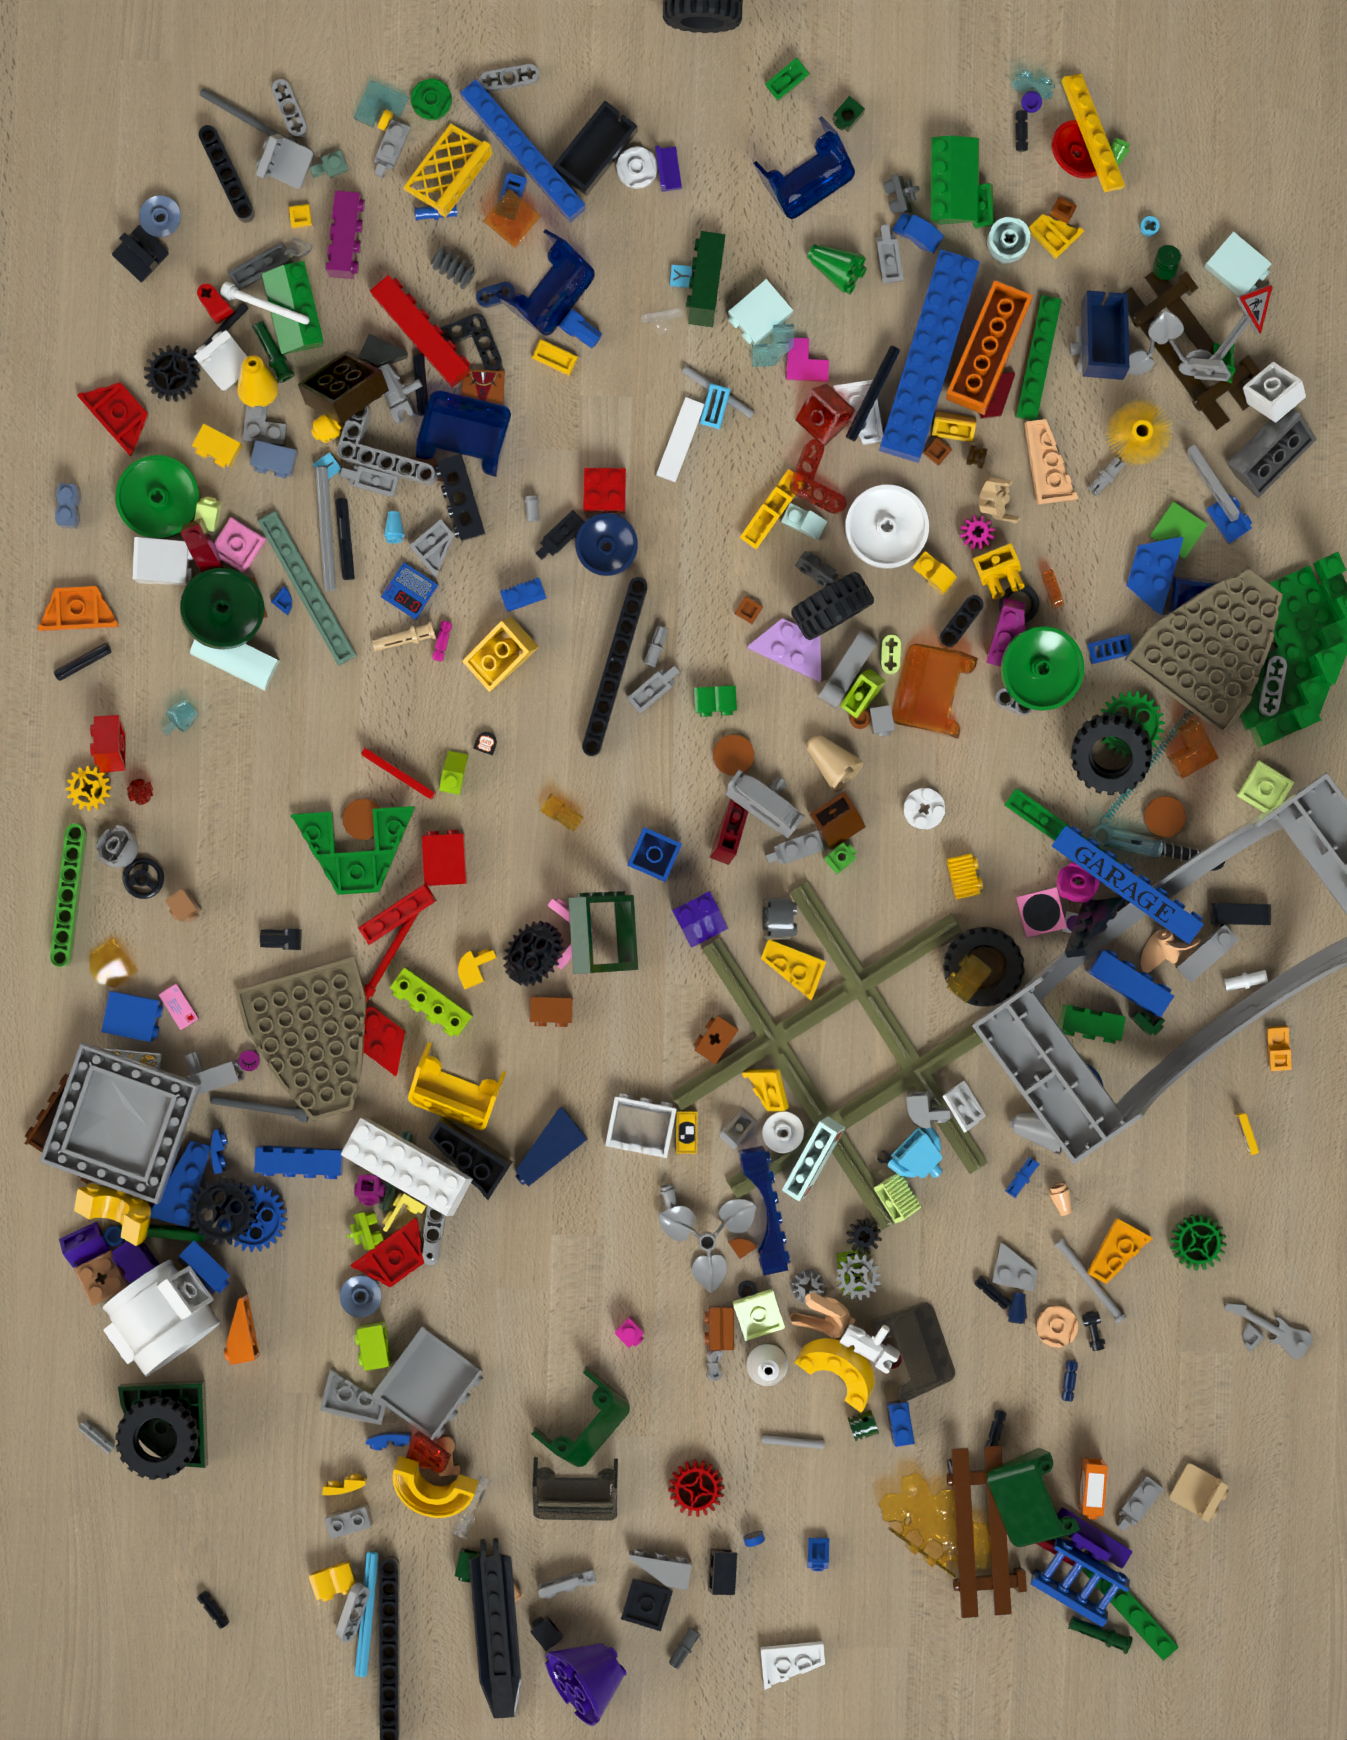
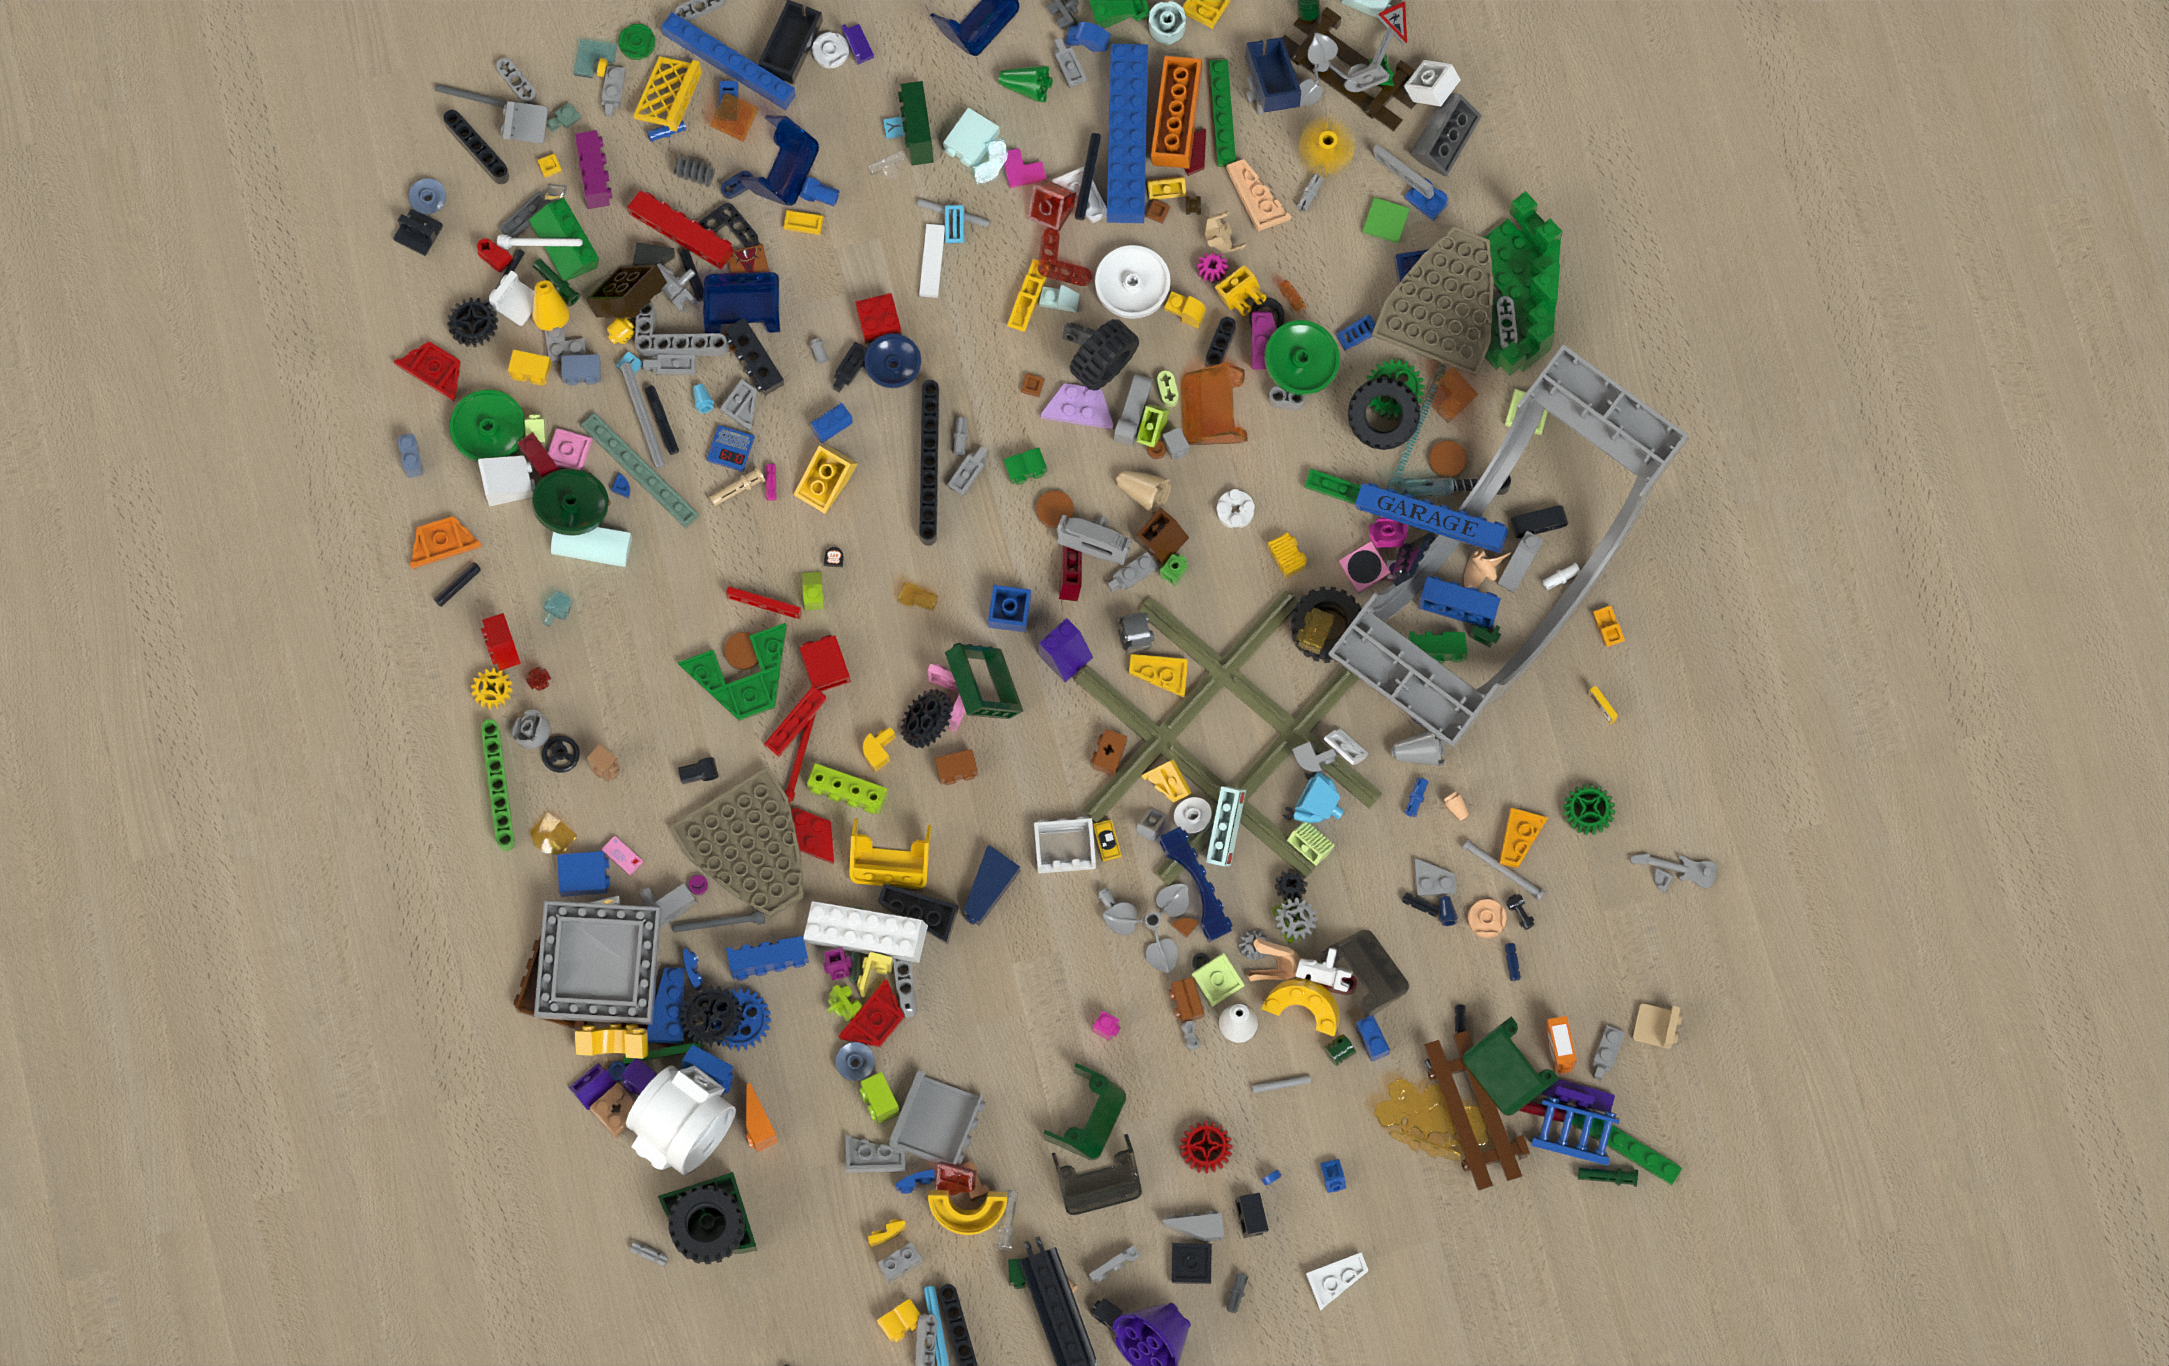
camera: 15 degrees left, 15 degrees down
blue wing [1127,537,1184,615] -> none

